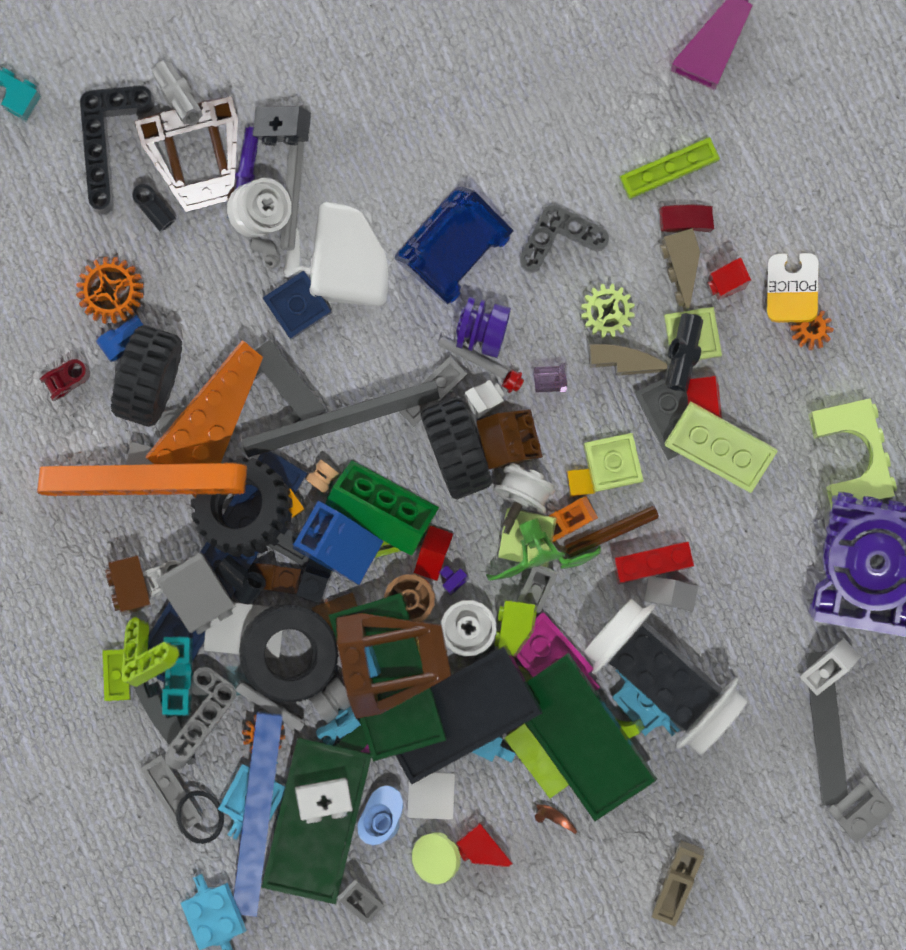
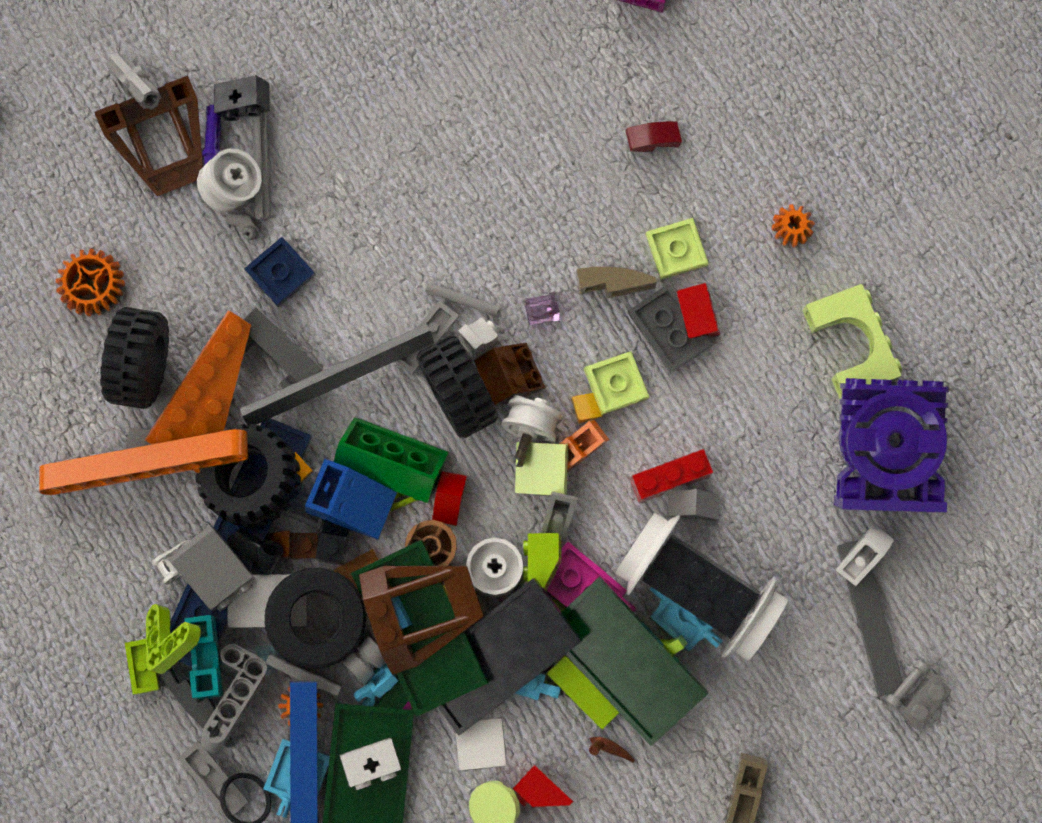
camera: 10 degrees left, 5 degrees down
dark red piece [40,359,90,401] -> none
black beam [80,85,155,215] -> none
blue piece [96,315,143,362] -> none
reddish brown slope [105,555,151,616] -> none
black piece [132,184,177,233] -> none
white piece [284,202,388,306] -> none
light nougat wheel [305,459,340,494] -> none
light blue piece [358,786,403,845] -> none
clear blue windscreen [394,187,514,305] -> none
dark purple tile [440,565,469,596] -> none
dark purple wheel [456,297,511,358] -> none
bright green plant [486,519,601,580] -> none
red plate [502,369,524,393] -> none
dark grey beam [520,205,609,273] -> none
reddish brown axle [565,506,659,557] -> none
yellowish green gear [581,284,635,339] -> none
lime tile [619,137,720,200] -> none
dark tan slope [660,228,700,311] -> none
yellowish green tile [664,401,778,493] -> none
black piece [665,313,704,392] -> none
red slope [707,257,751,300] -> none
piece [767,253,819,323] -> none

